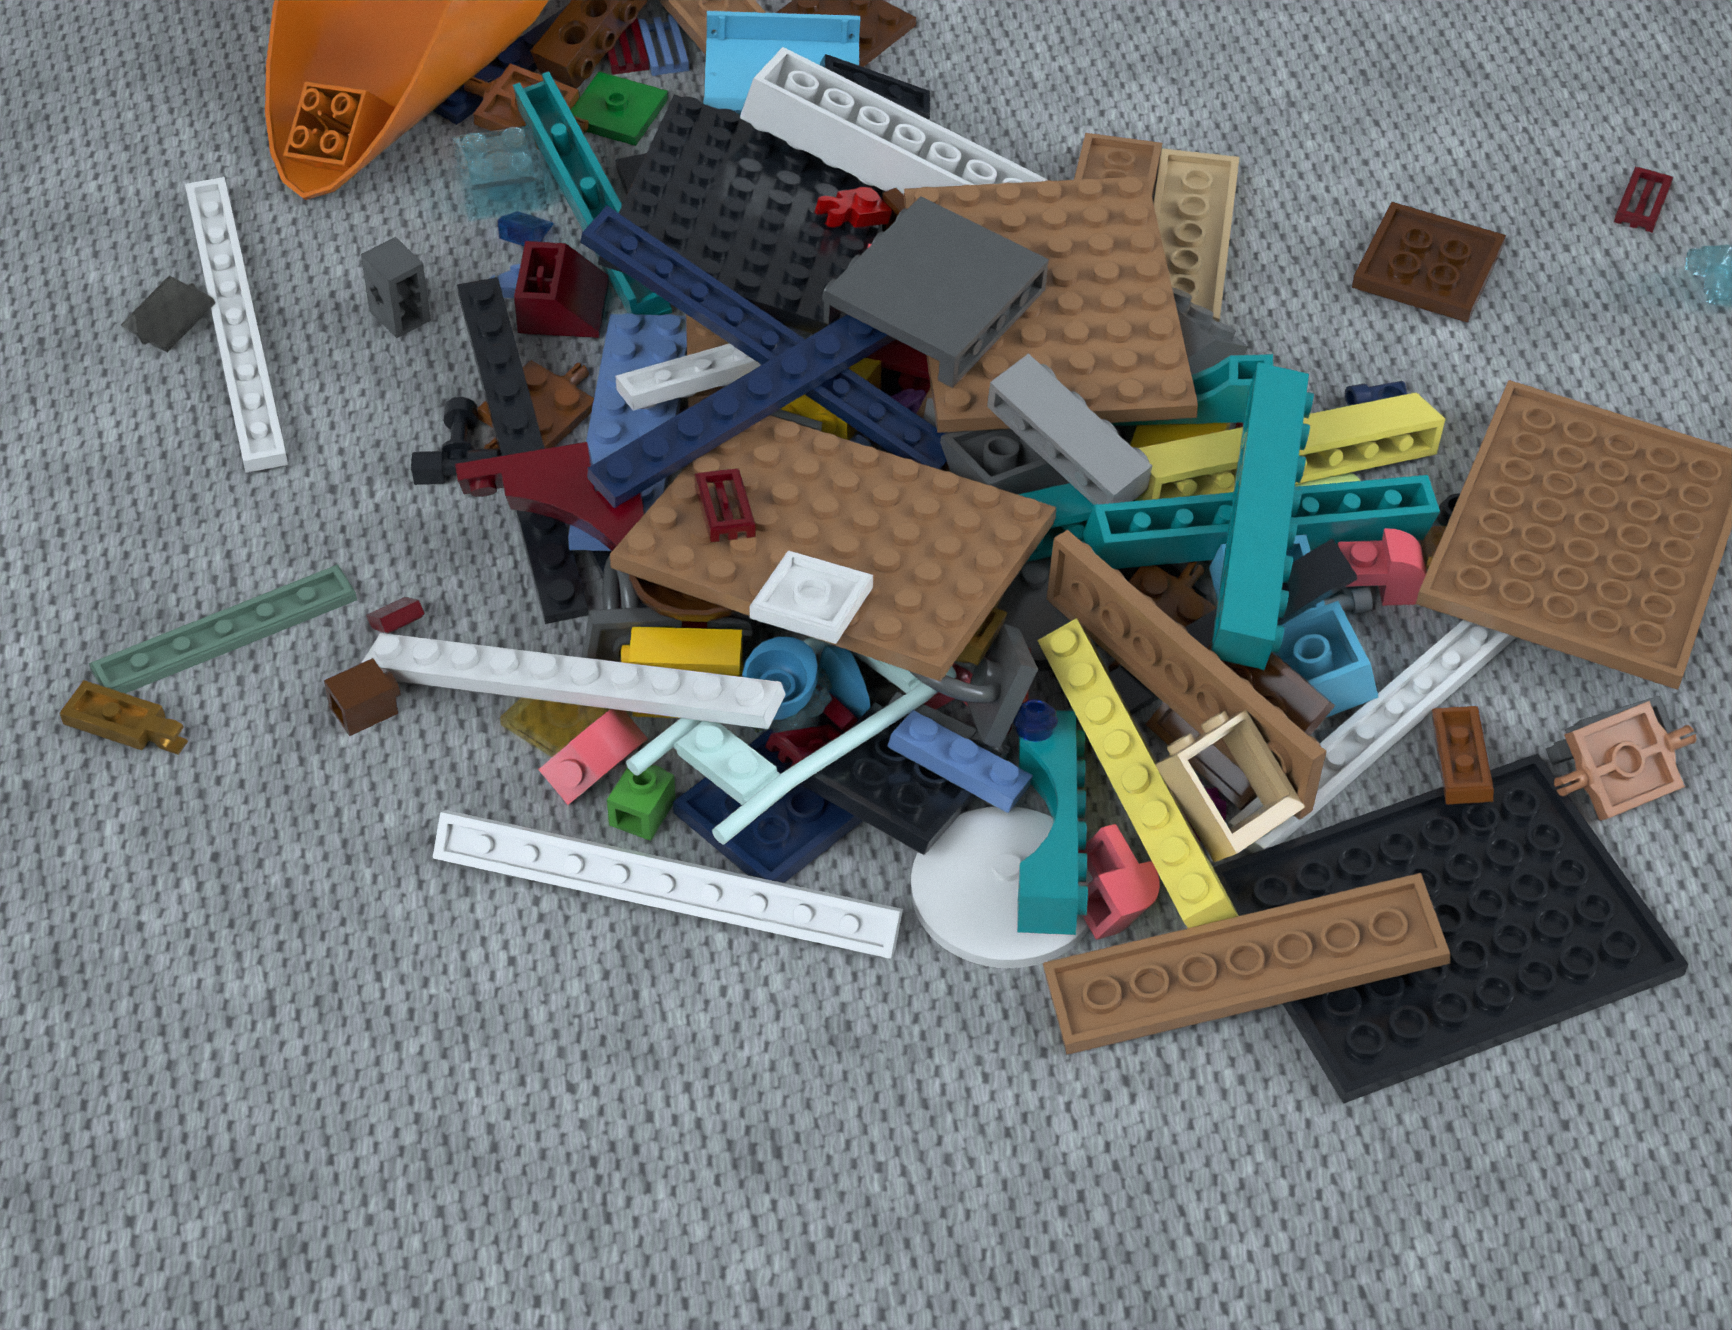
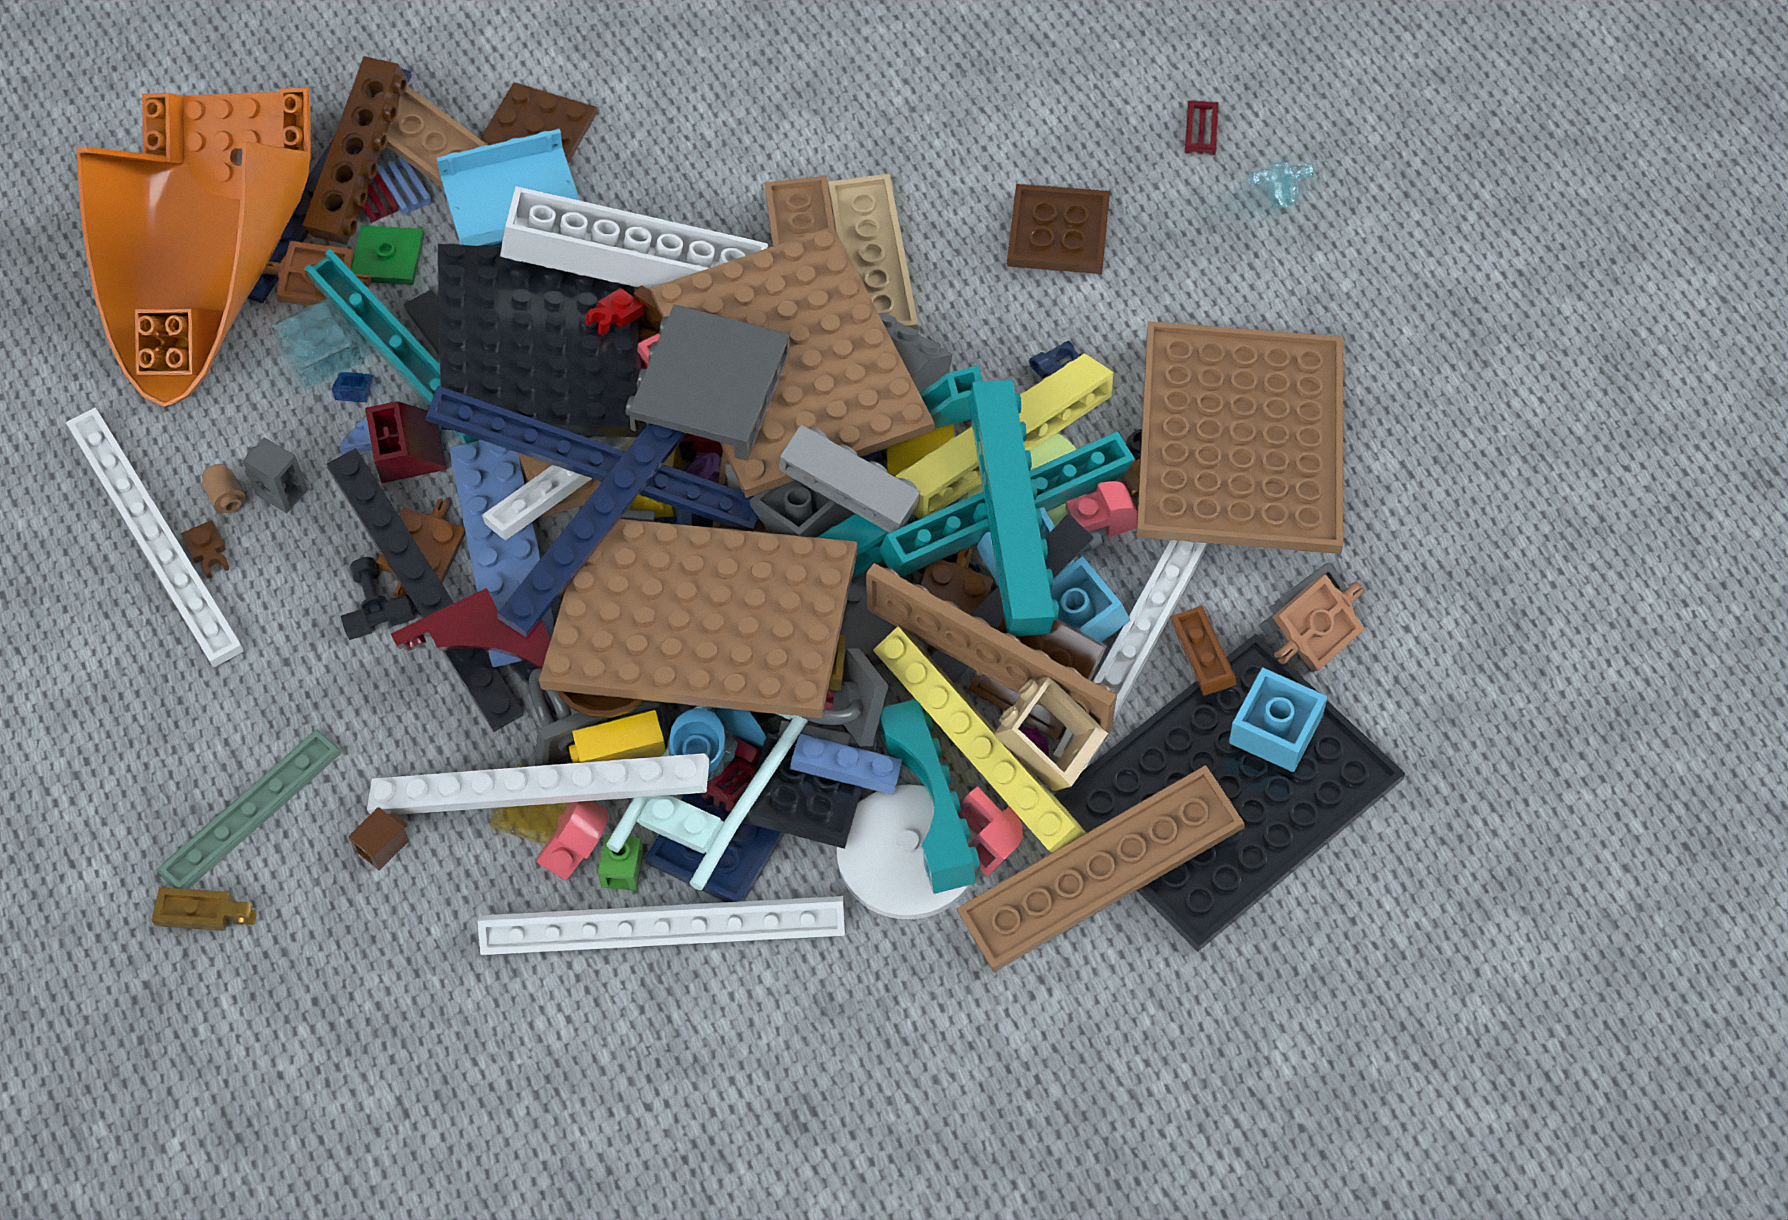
camera: 15 degrees left, 10 degrees up
clear smoke piece [121,275,216,353] -> none
dark red tile [366,597,425,634] -> none
dark red tile [695,468,756,543] -> none
white tile [750,551,873,644] -> none
black tile [820,54,930,120] -> none
clear blue plate [1013,699,1058,742] -> none
none -> reddish brown plate [181,520,229,579]
none -> medium nougat brick [202,464,246,513]
none -> medium azure brick [1229,668,1328,772]

